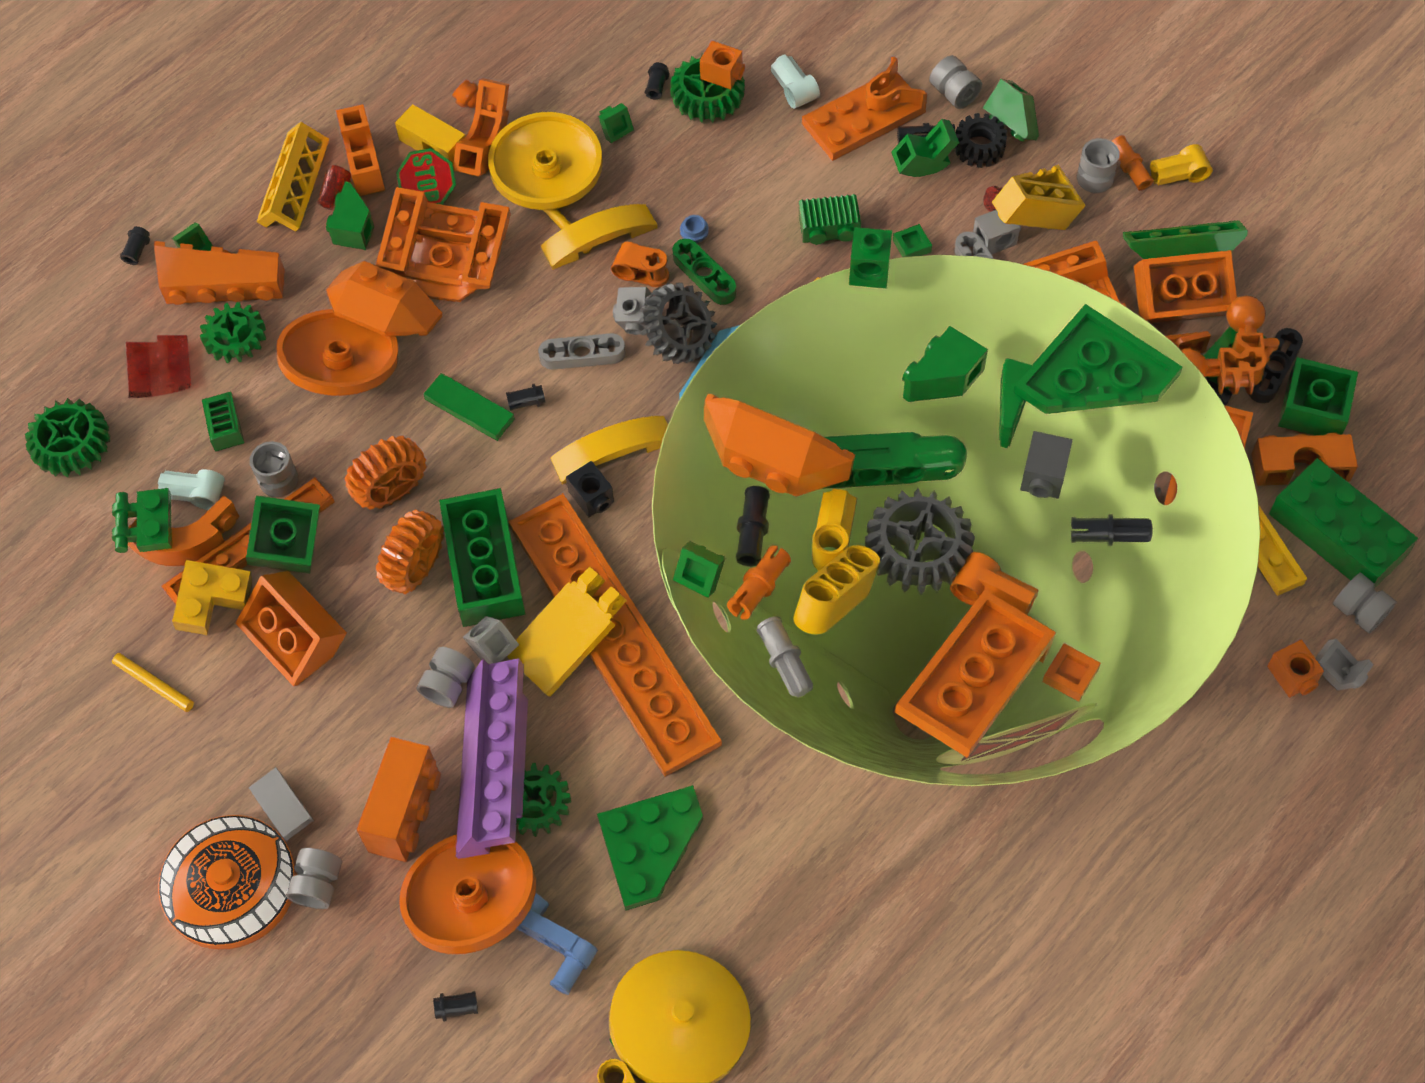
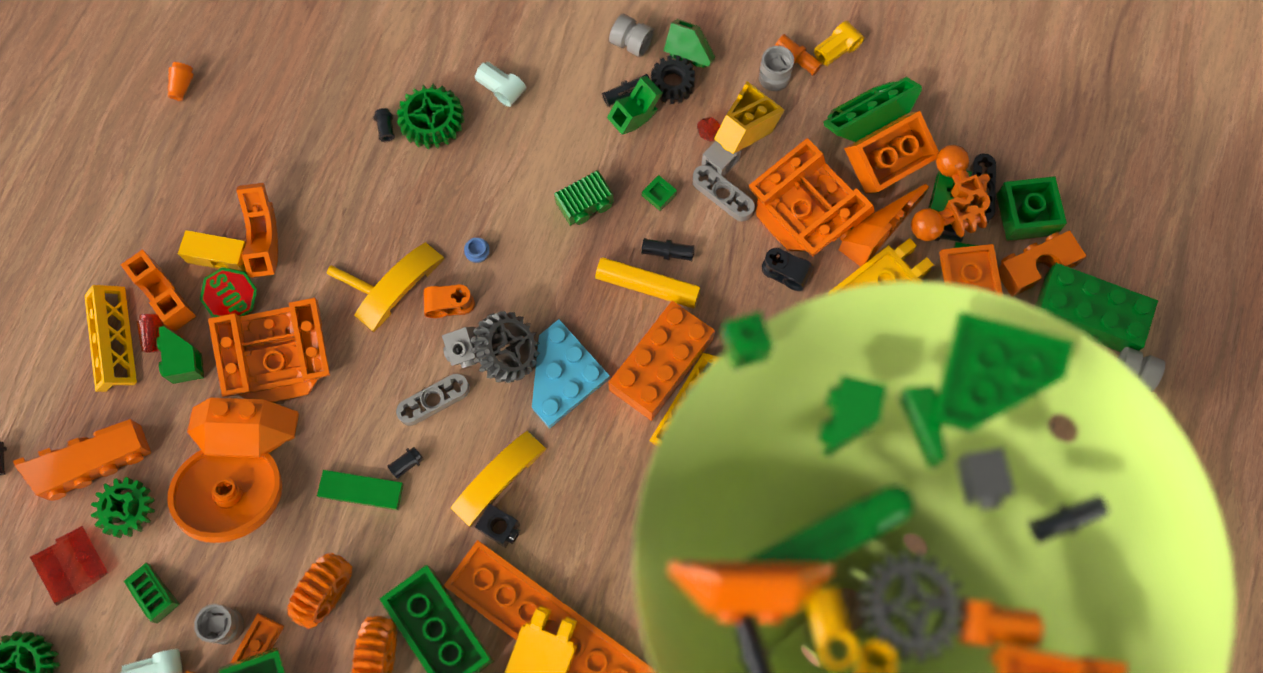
camera: 25 degrees left, 10 degrees up
green tile [172,222,213,251] -> none
orange plate [452,79,478,108] -> none
yellow dish [488,112,603,210] -> none
green tile [598,103,634,143] -> none
green beam [672,239,736,305] -> none
orange brick [700,41,745,90] -> none
orange plate [802,56,927,161] -> none

